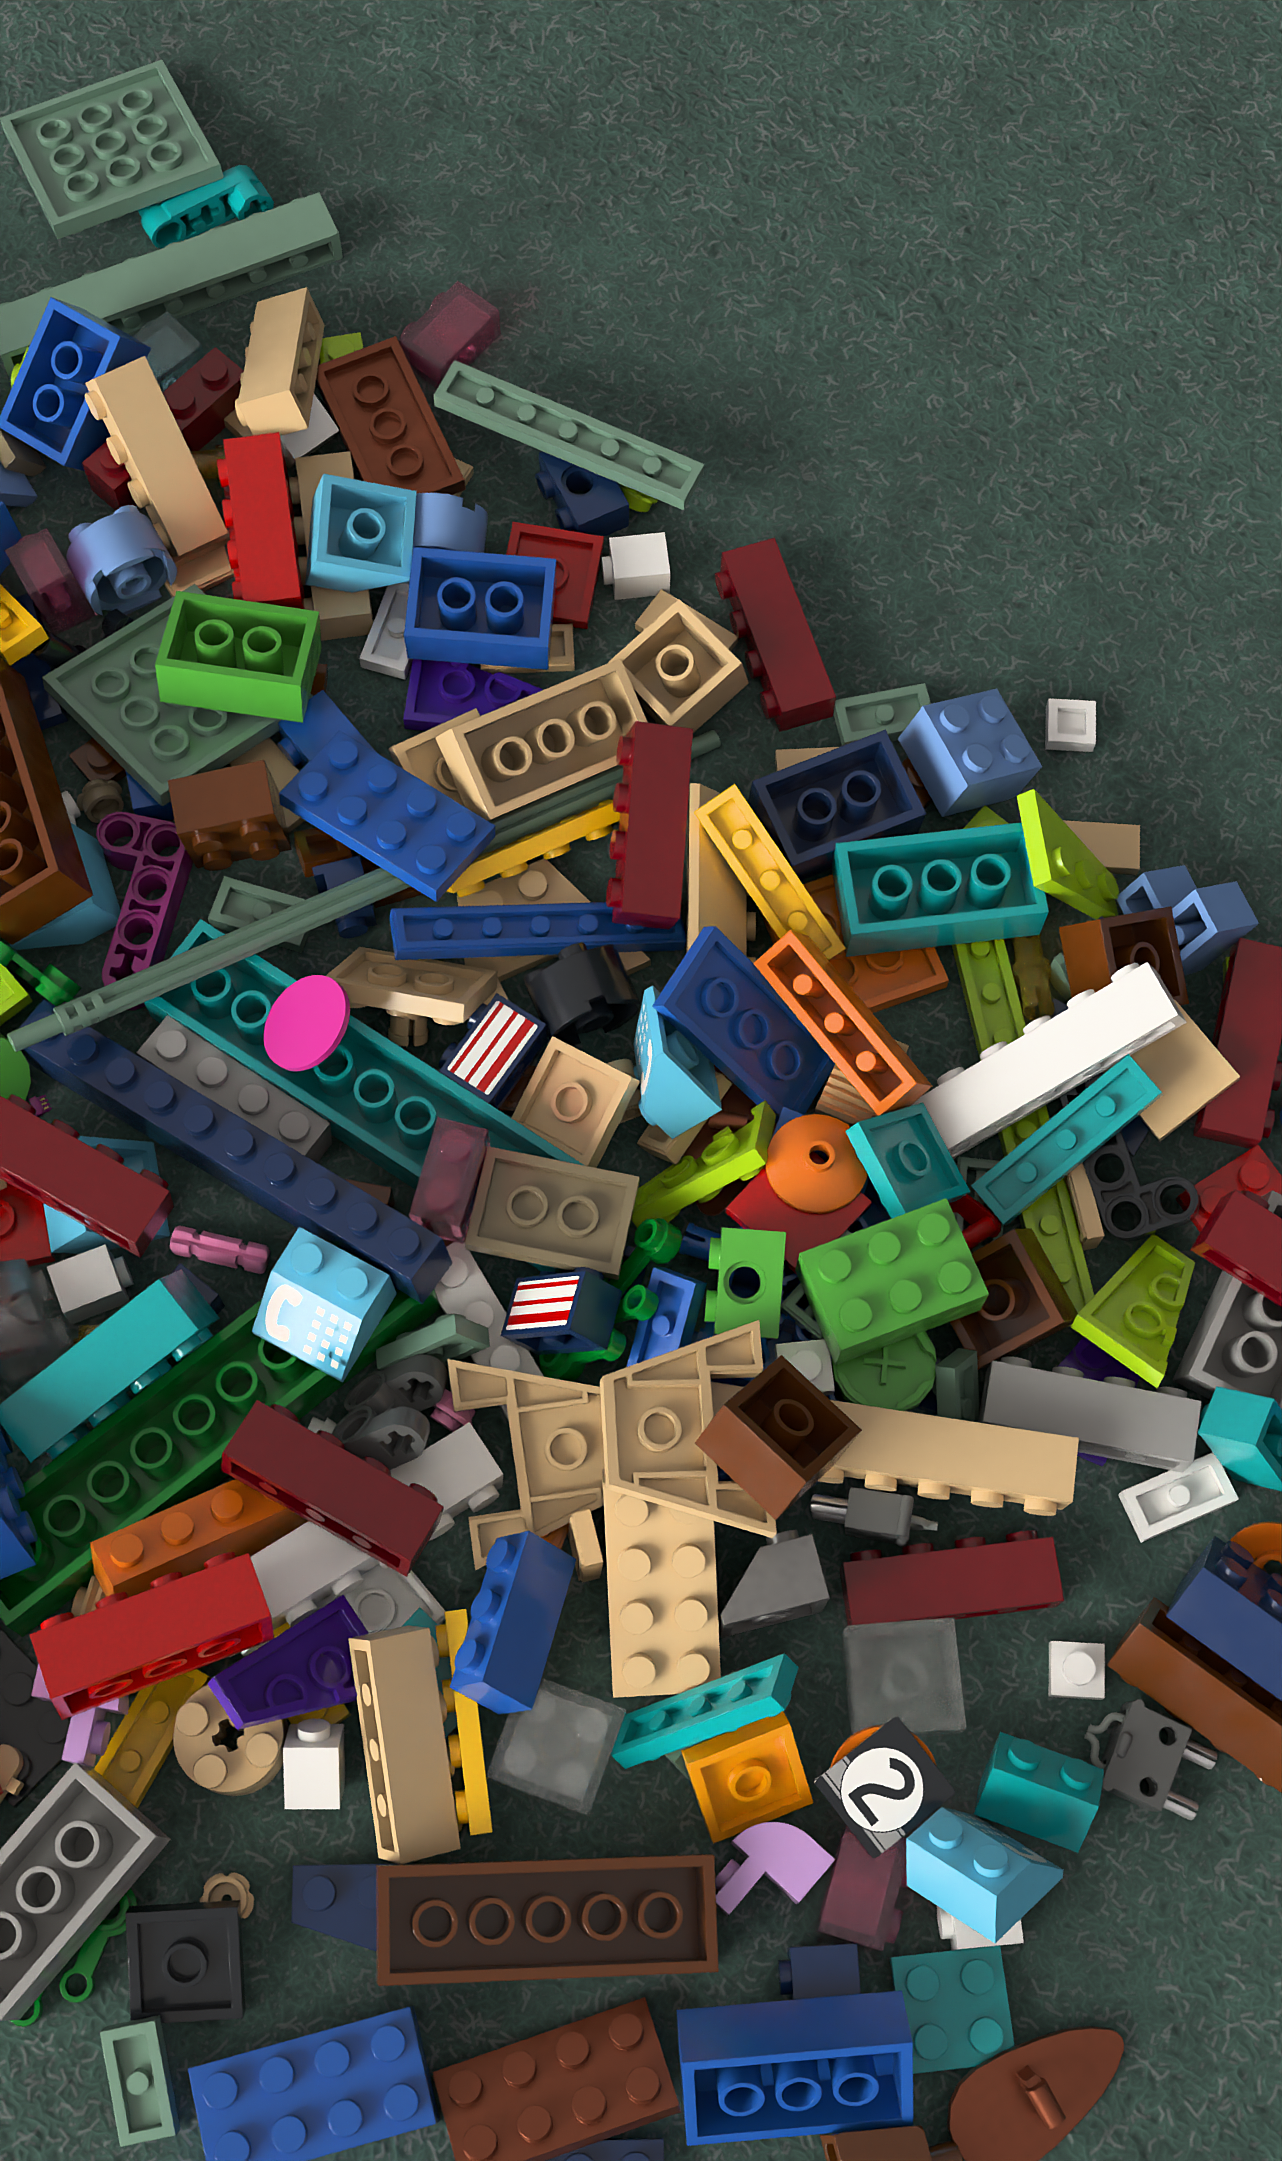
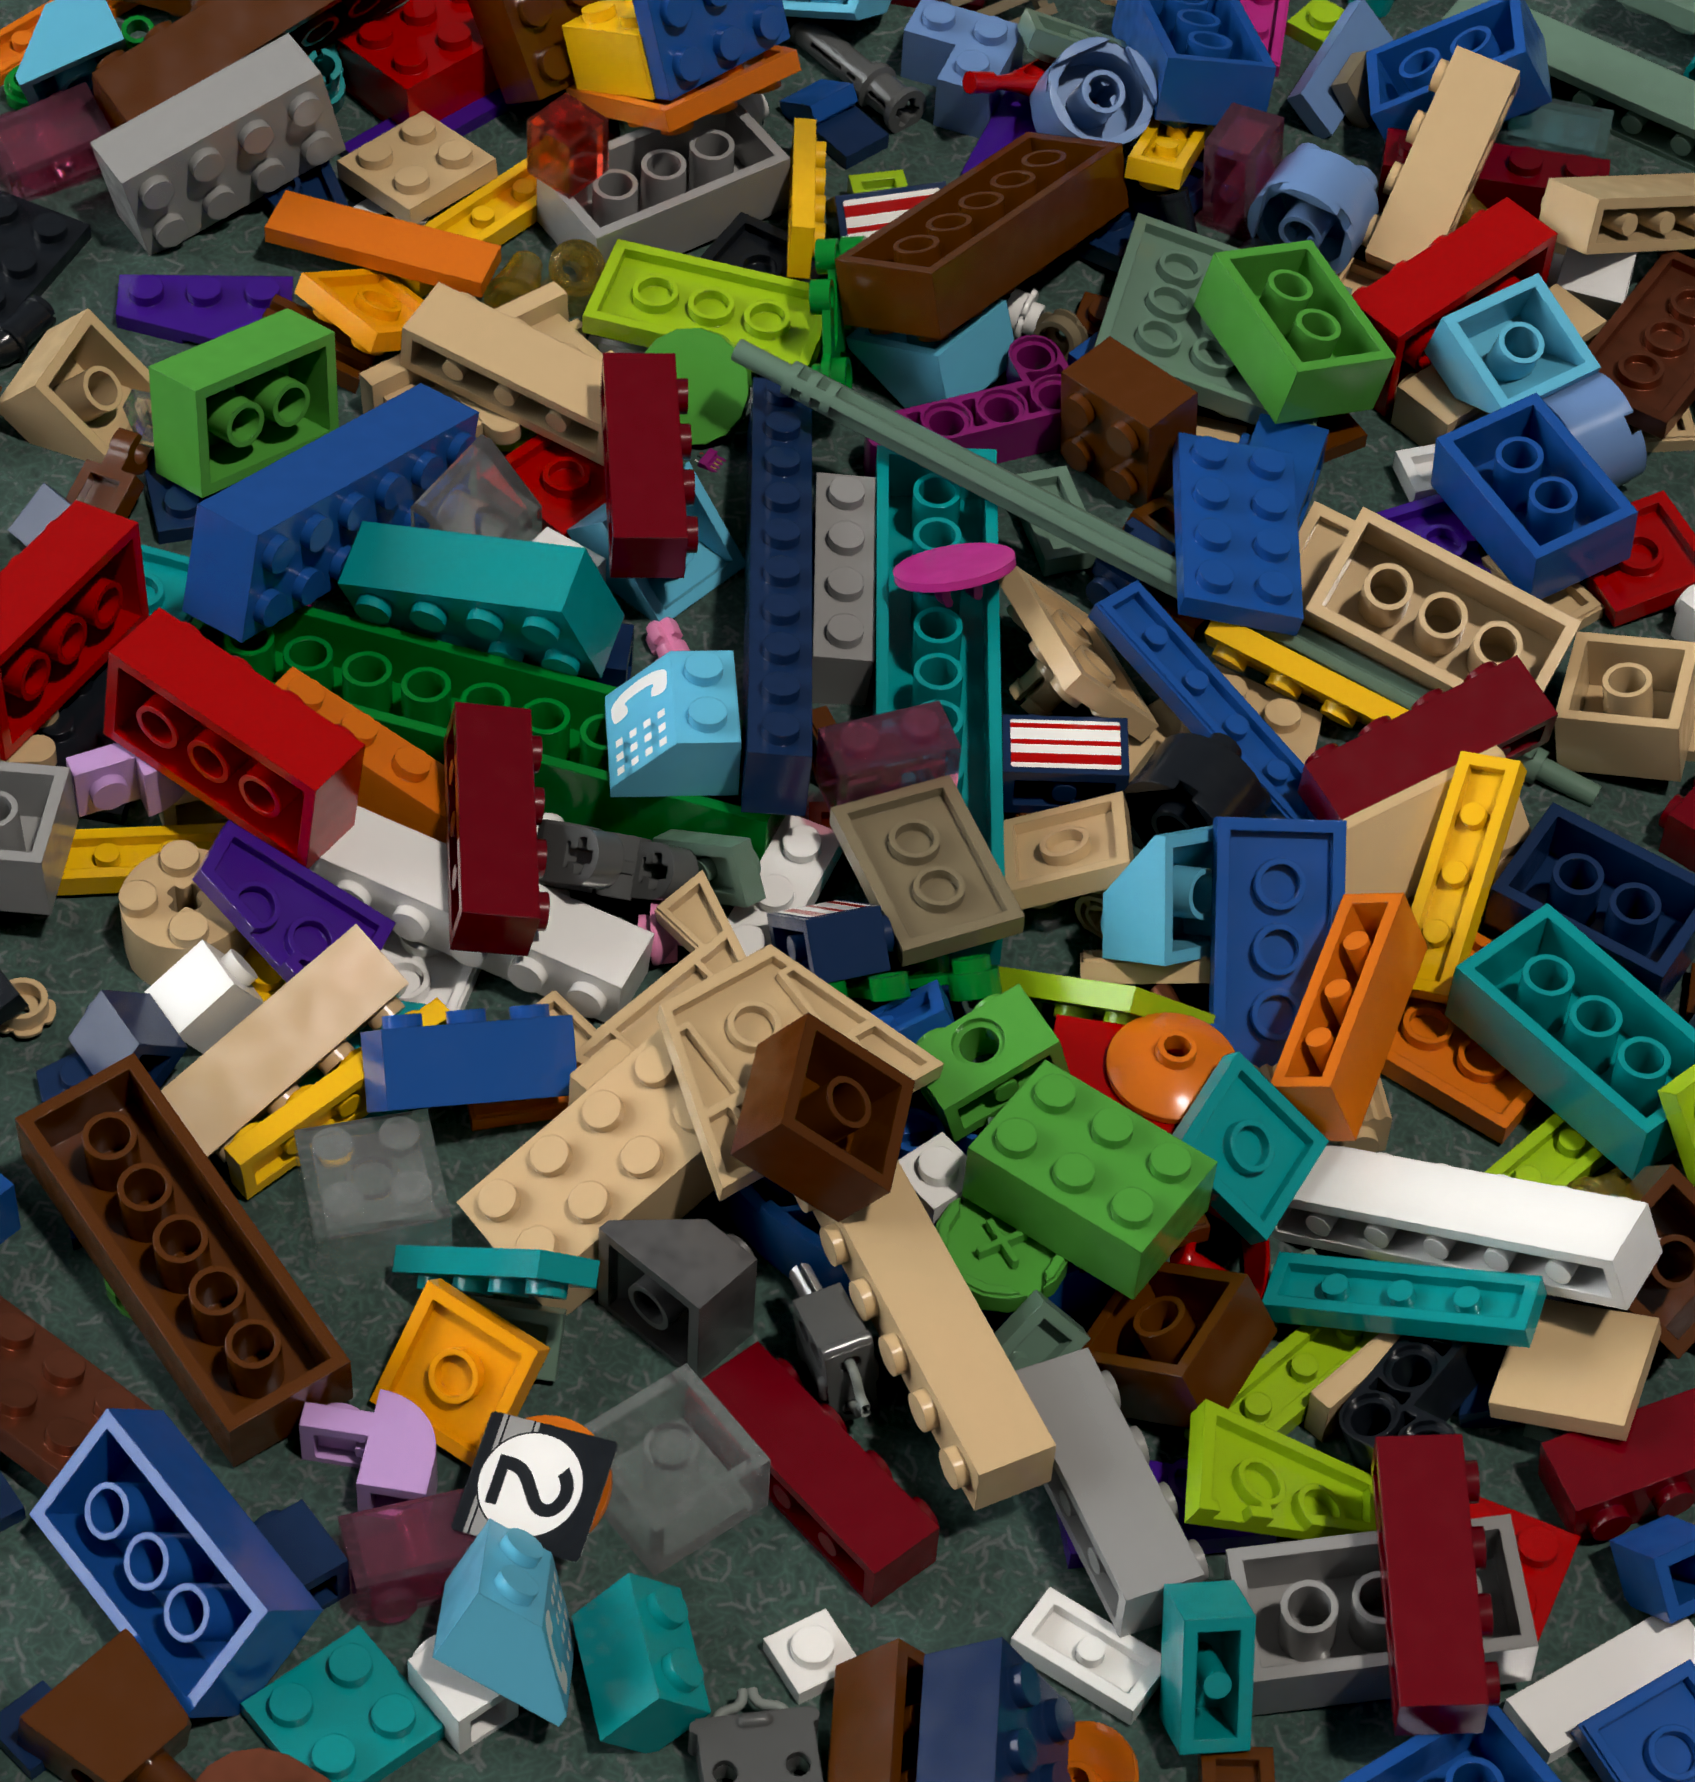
camera: 55 degrees right, 20 degrees down
none -> dark blue brick [68,990,188,1089]

